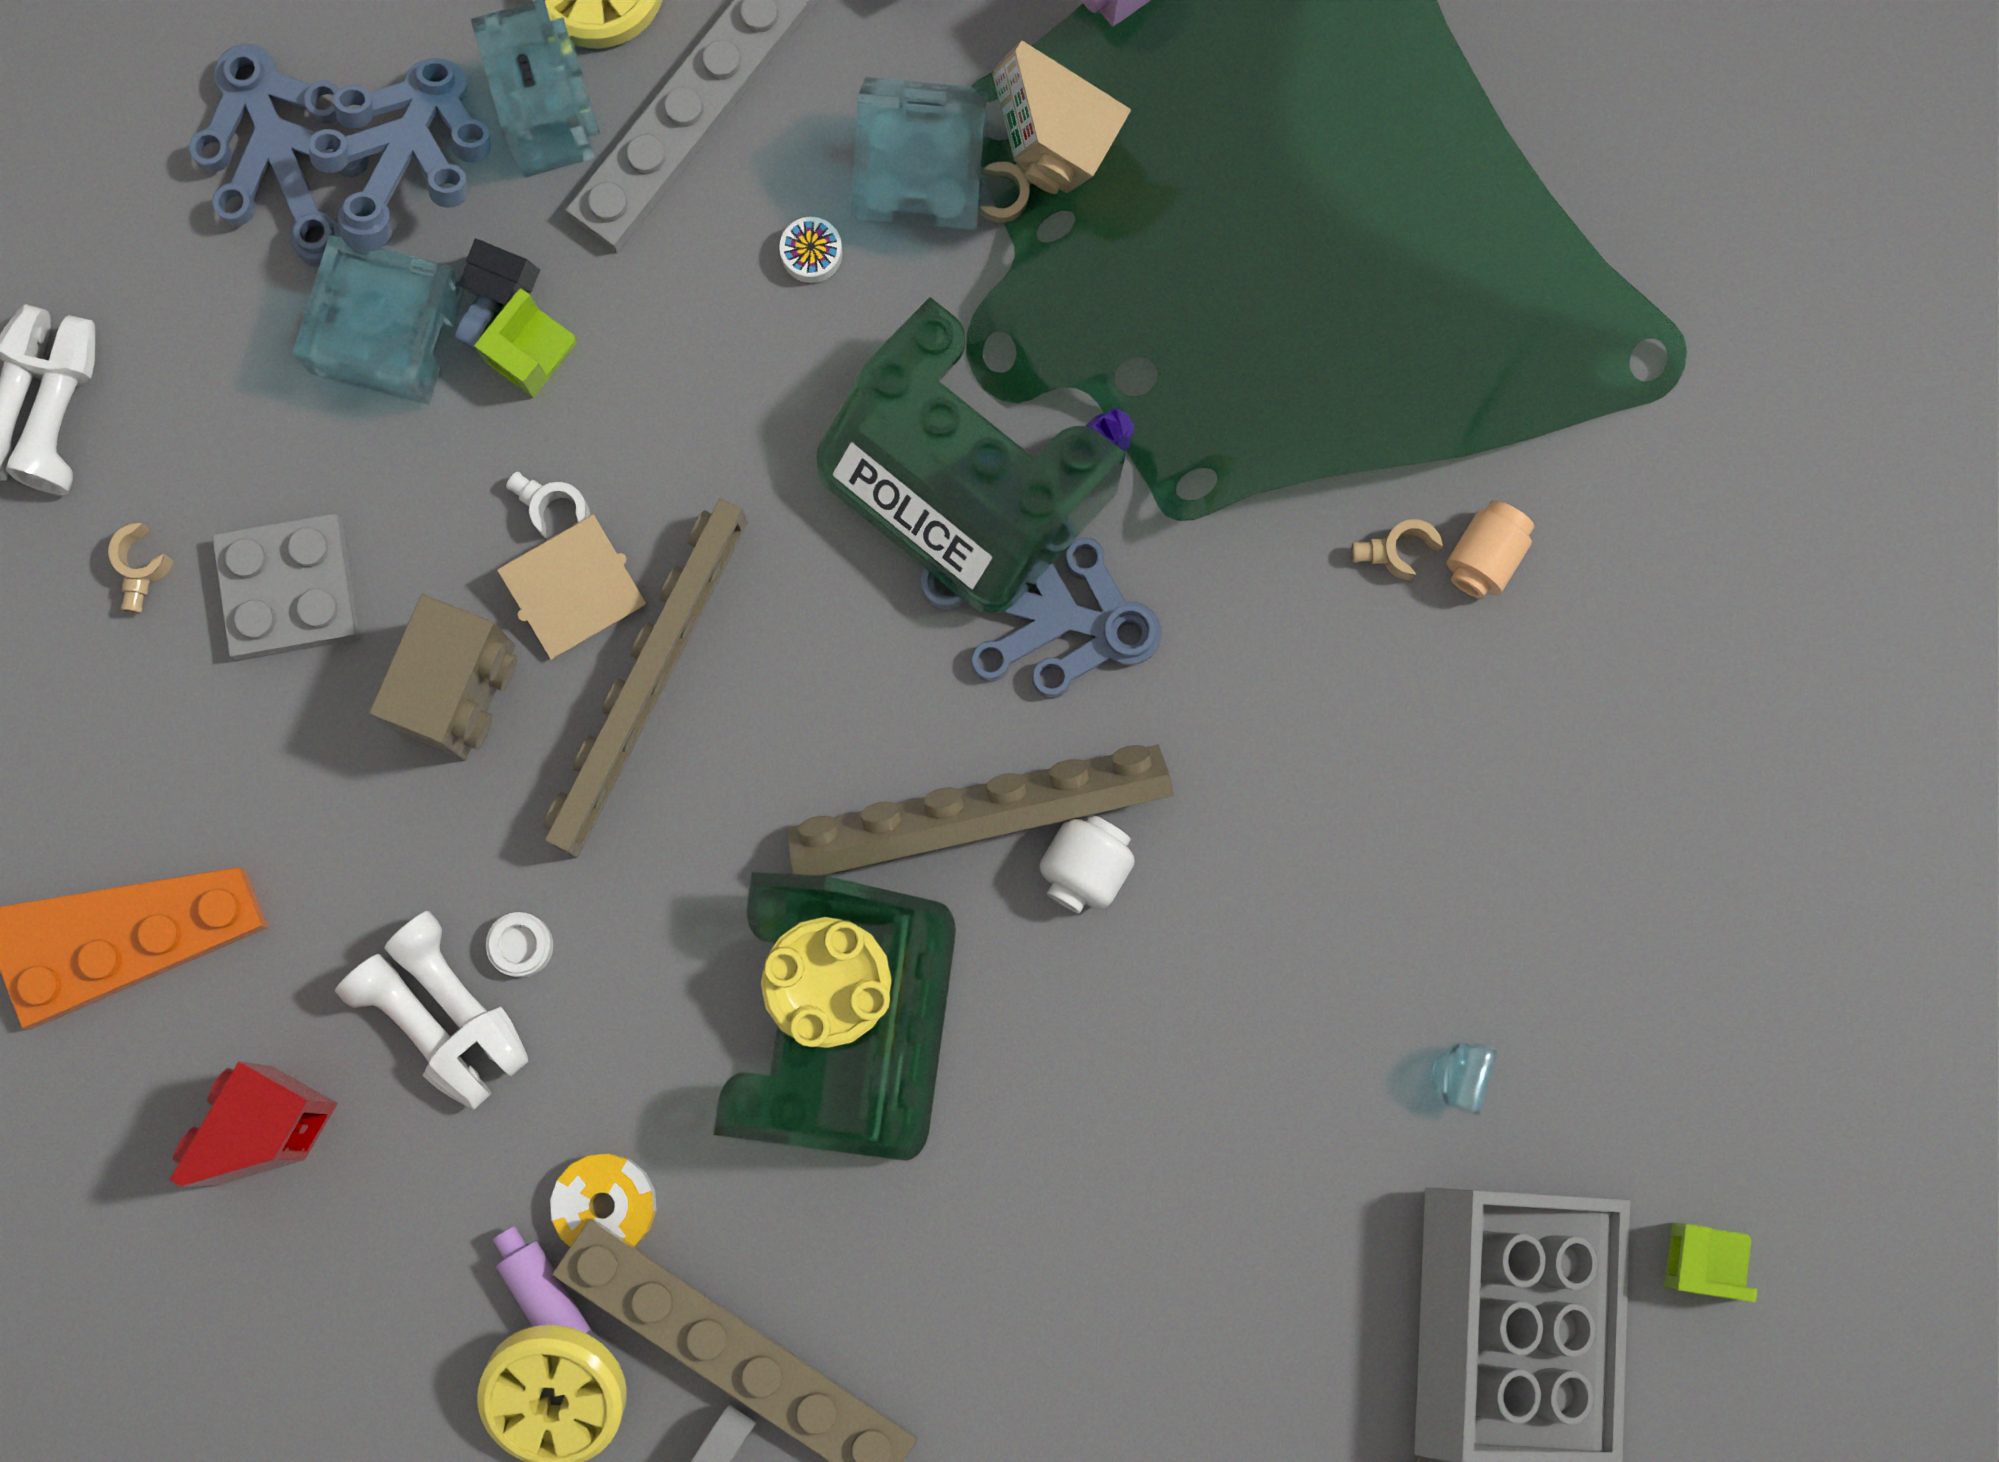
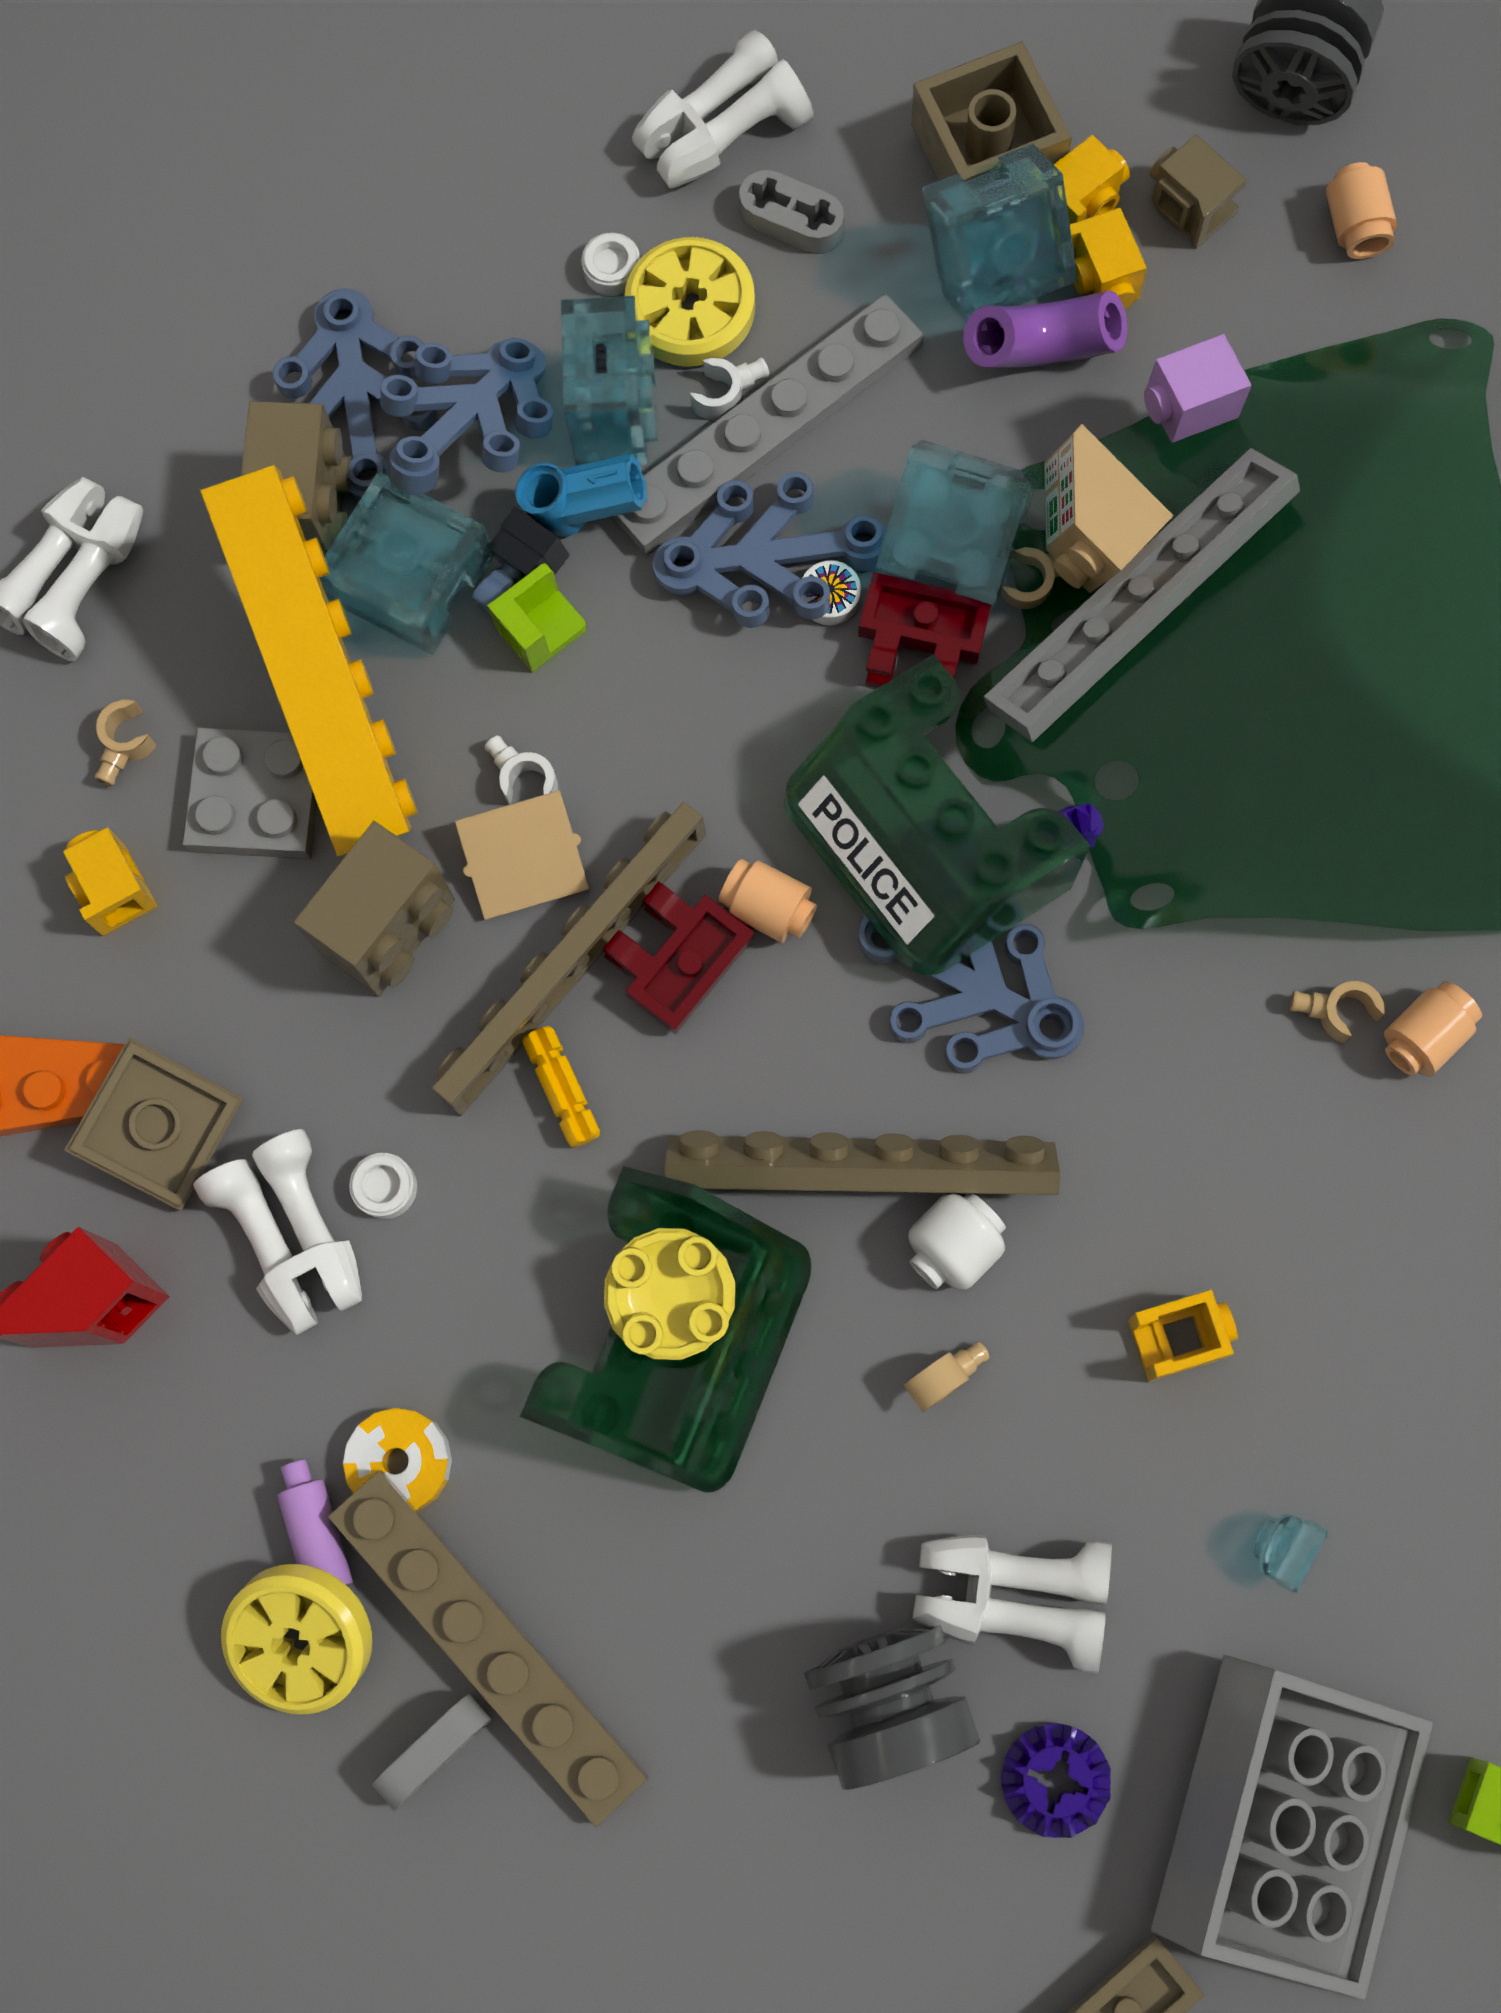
camera: 20 degrees right, 5 degrees down
none -> yellow brick [63,827,158,936]
none -> dark tan tile [64,1037,244,1211]
none -> yellow brick [200,465,418,857]
none -> dark tan brick [241,401,352,570]
none -> dark azure piece [515,454,647,537]
none -> yellow axle [522,1026,600,1148]
none -> dark red plate [603,881,755,1035]
none -> sand blue plant [653,472,888,628]
none -> white piece [690,358,770,421]
none -> light nougat brick [718,859,817,944]
none -> dark grey wheel [804,1625,980,1790]
none -> dark red plate [858,572,993,704]
none -> tan piece [903,1342,989,1412]
none -> white piece [912,1535,1112,1674]
none -> light grey plate [984,448,1300,742]
none -> dark purple gear [1001,1723,1111,1838]
none -> yellow window [1128,1289,1238,1382]

